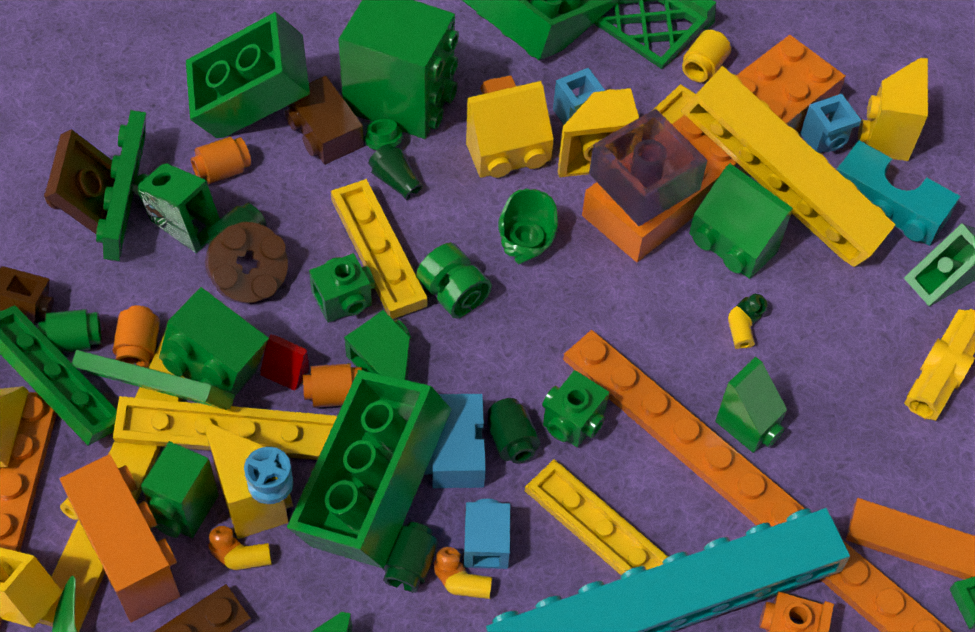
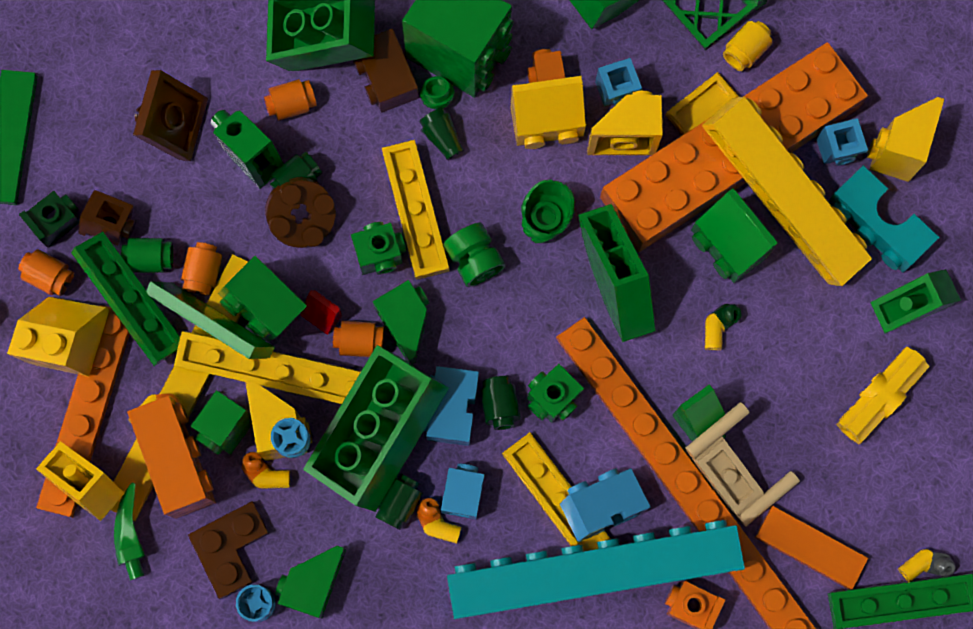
camera: 10 degrees right, 20 degrees up
green plate [96,110,147,261] -> none
brick [589,109,708,226] -> none
none -> dark azure brick [560,468,650,543]
none -> green brick [579,204,655,342]
none -> tan plate [685,402,800,527]

